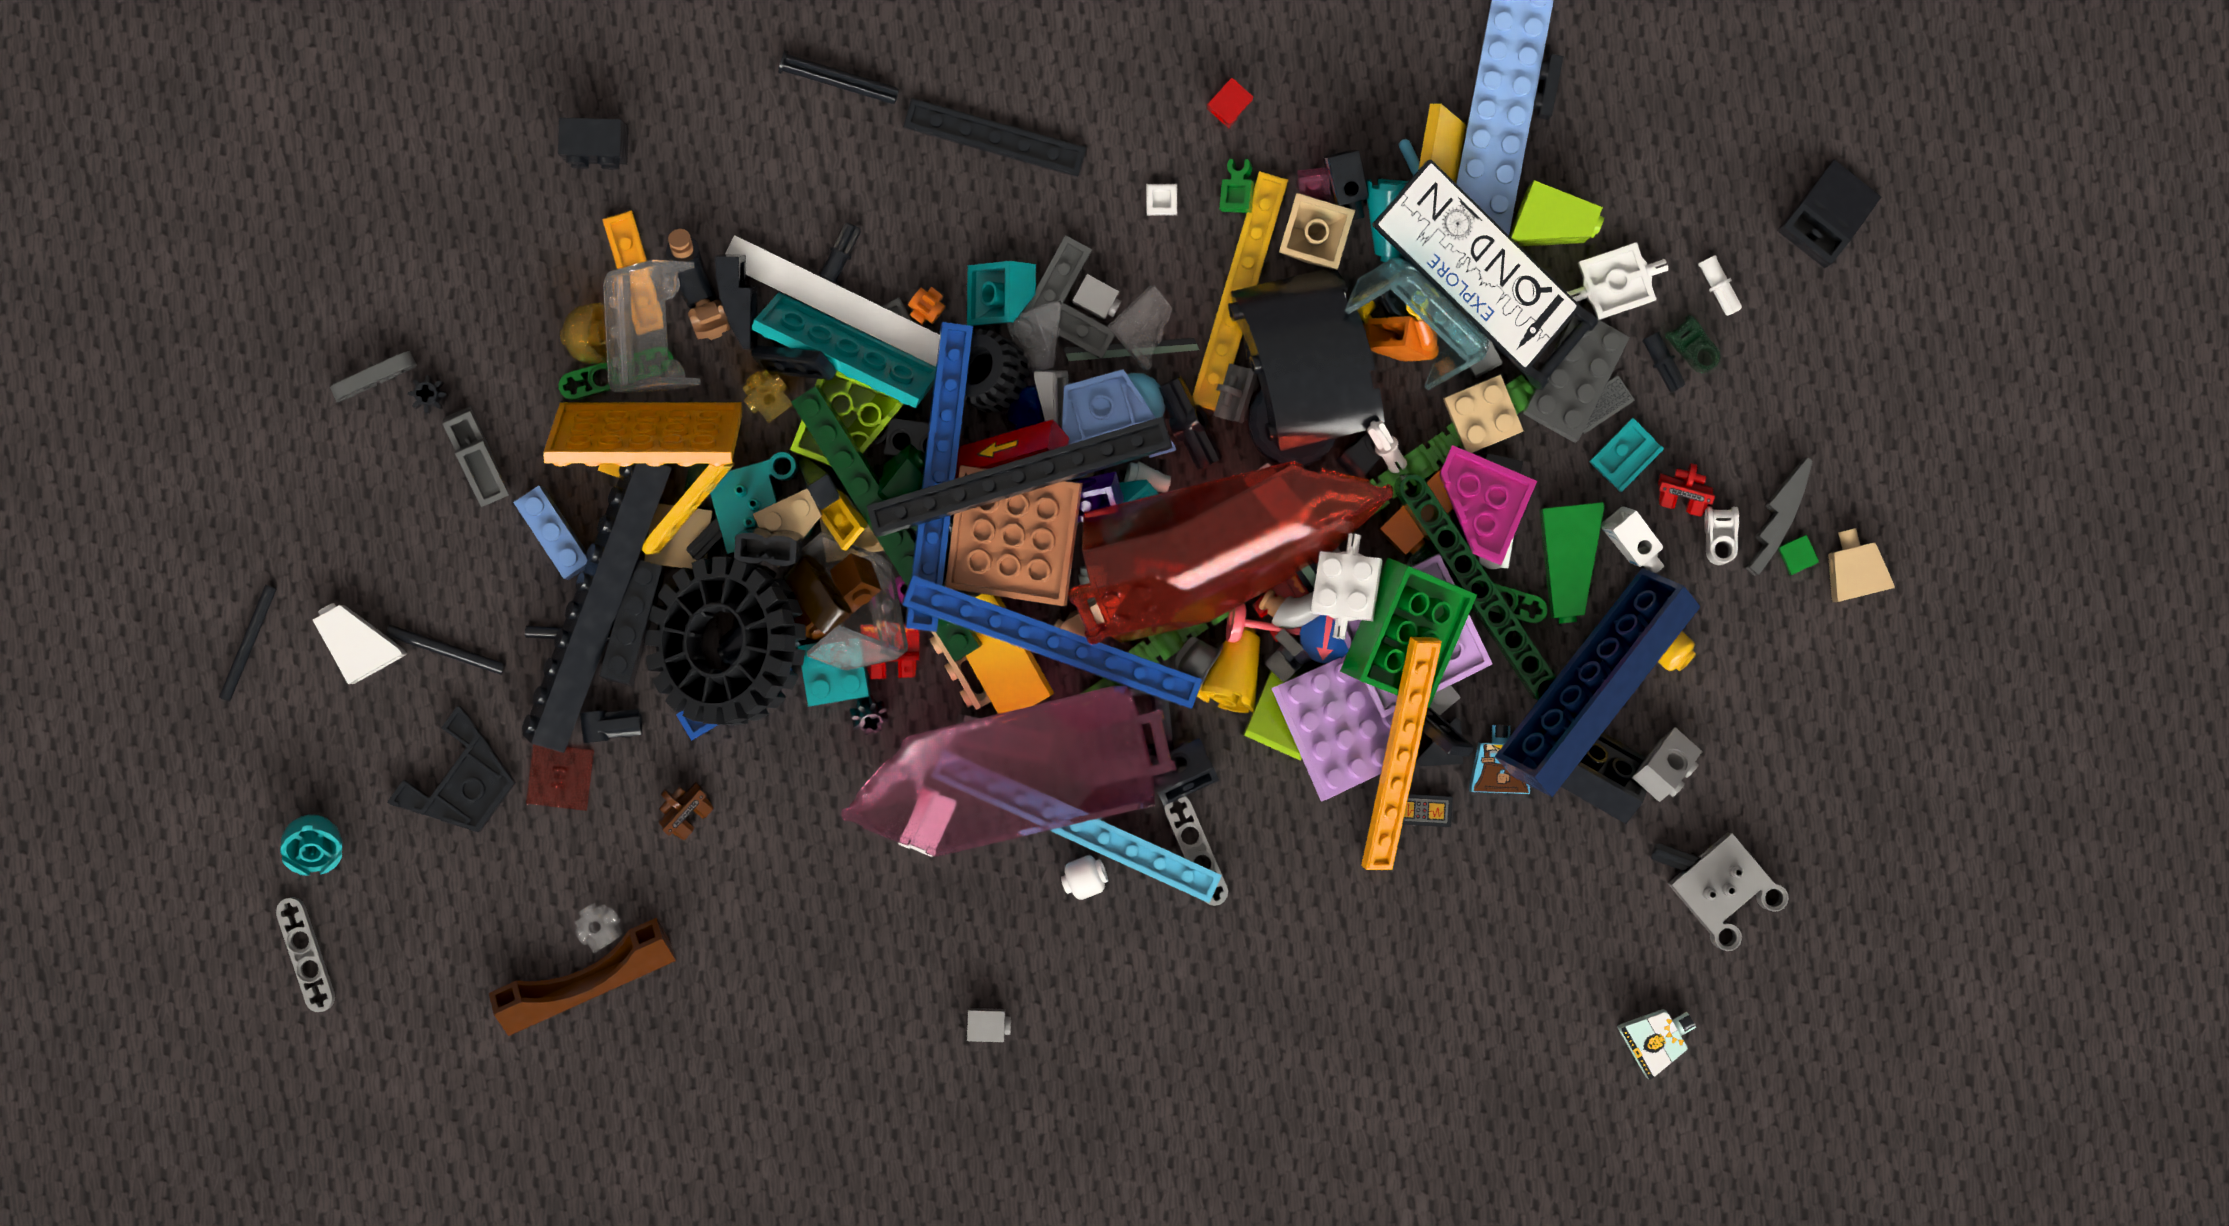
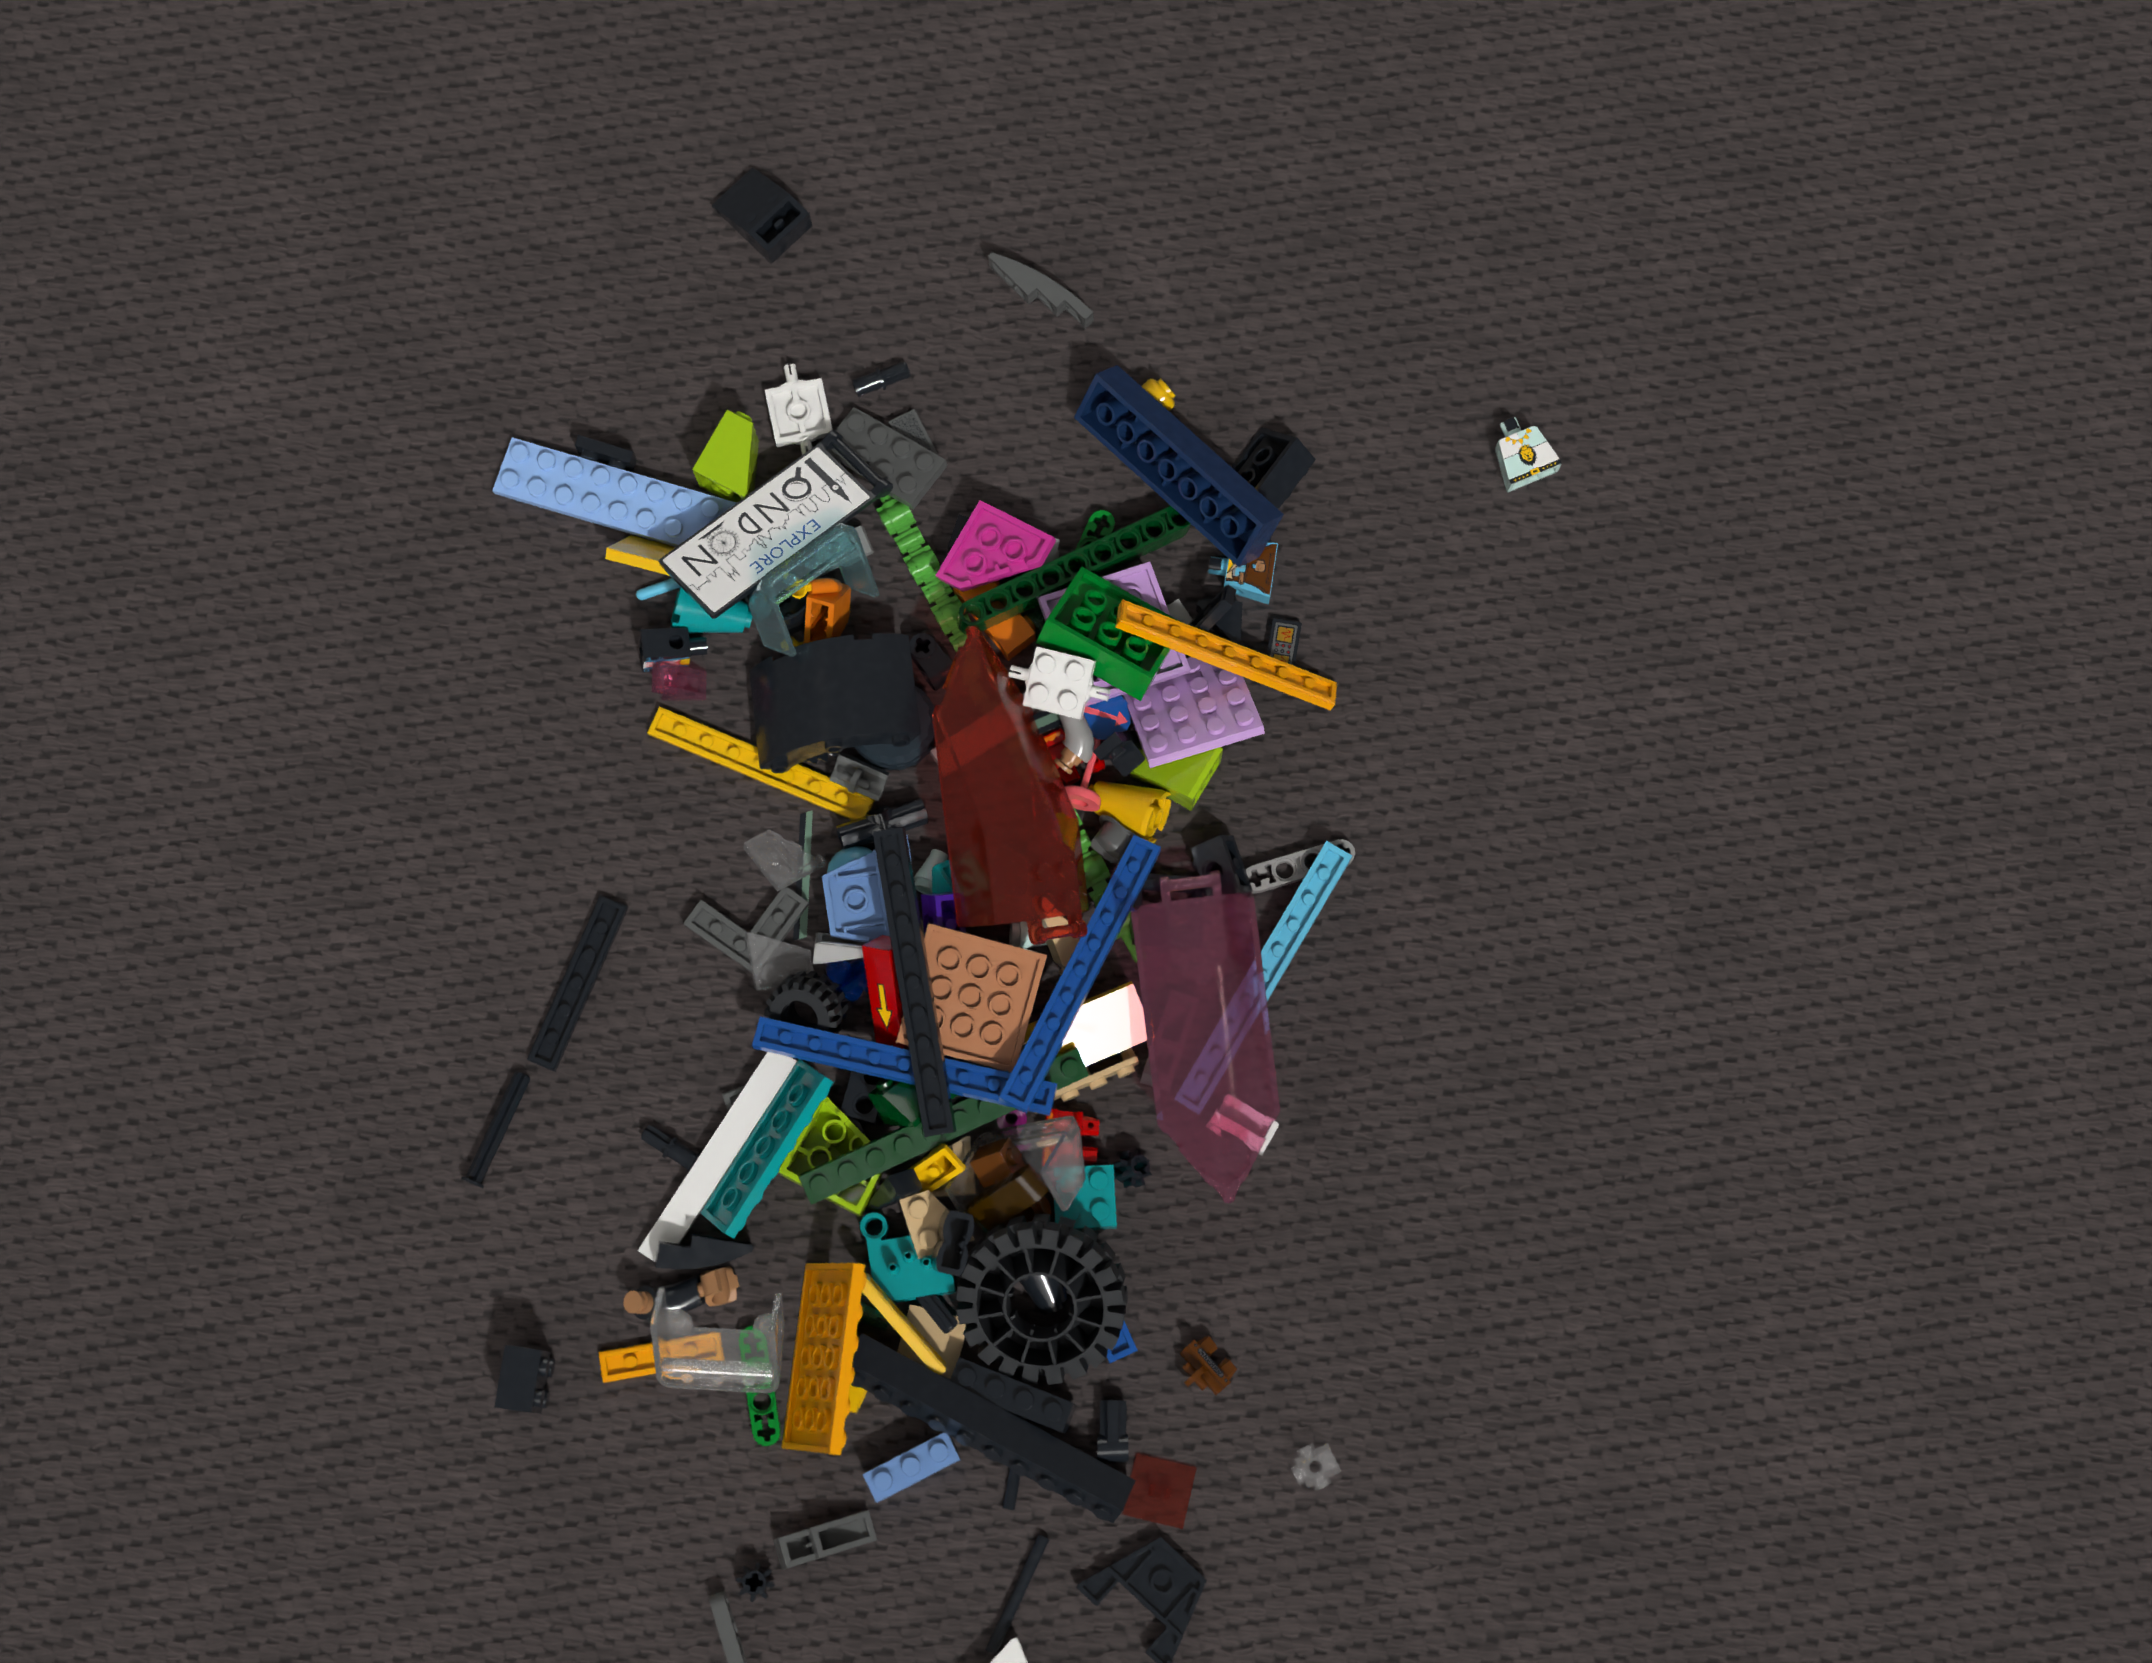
camera: 75 degrees left, 10 degrees down
reddish brown arch [489,918,676,1036] -> none
clear yellow cylinder [560,302,617,364] -> none
clear yellow brick [742,369,793,423] -> none
black tile [751,345,837,380] -> none
orange gear [908,287,946,325] -> none
teal slope [967,261,1036,326] -> none
light grey brick [967,1008,1011,1042] -> none
white head [1061,855,1108,900] -> none
light grey brick [1073,274,1122,321] -> none
white tile [1146,184,1177,216] -> none
red panel [1207,78,1253,129] -> none
green plate [1219,159,1254,213] -> none
tan slope [1279,193,1355,270] -> none
white axle [1367,421,1407,473] -> none
tan plate [1443,375,1524,453] -> none
green slope [1539,502,1604,624] -> none
teal plate [1589,418,1664,492] -> none
white torso [1601,506,1665,573] -> none
light grey brick [1632,727,1702,802] -> none
light grey piece [1651,832,1789,951] -> none
red hips [1658,463,1715,517] -> none
clear green piece [1665,315,1721,374] -> none
white axle [1698,255,1742,316] -> none
white piece [1704,506,1739,565] -> none
green tile [1778,535,1819,575] -> none
tan torso [1828,528,1895,602] -> none

